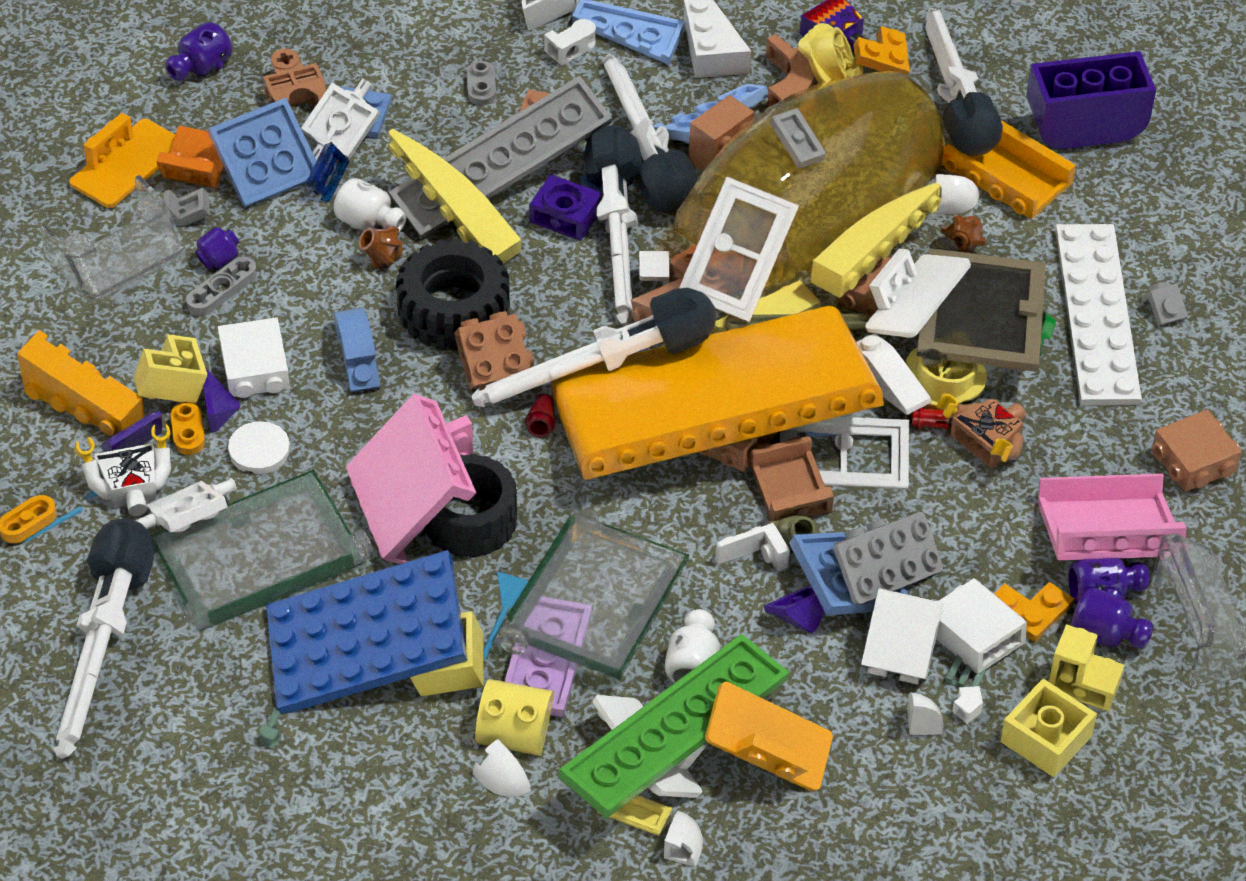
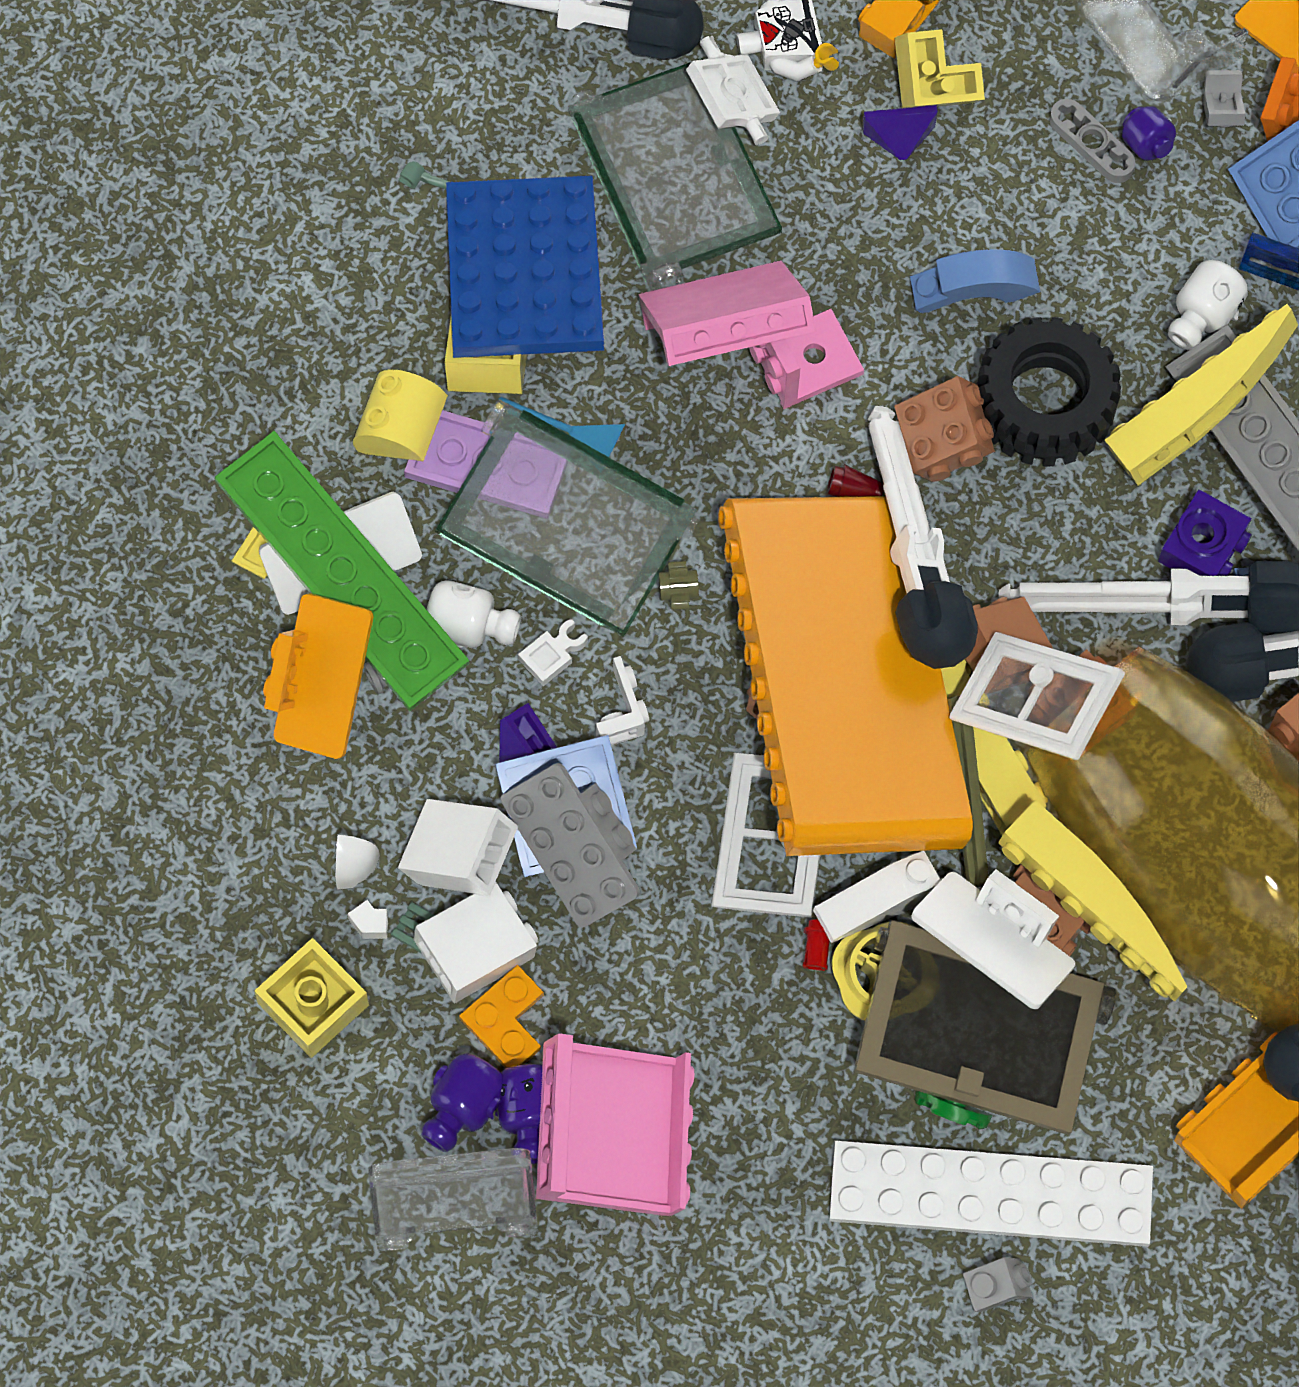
camera: 95 degrees right, 20 degrees up
dark purple slope [101,411,162,452] -> none
light orange plate [171,402,205,455] -> none
white brick [218,317,290,398] -> none
white tile [228,421,290,474] -> none
dark orange rock [359,226,403,269] -> none
black tyre [425,454,517,558] -> none
white brick [472,739,531,797] -> none
white panel [639,251,669,286] -> none
white brick [664,811,703,867] -> none
nougat panel [750,436,834,521] -> none
olive animal [768,516,816,546] -> none
light grey plate [770,108,826,169] -> none
white brick [934,174,979,214] -> none
nougat torso [936,394,1026,469] -> none
dark orange rock [941,214,986,254] -> none
light yellow brick [1049,624,1125,711] -> none
nougat brick [1152,409,1242,492] -> none
none -> white plate [518,619,588,686]
none -> olive gear [659,561,699,609]

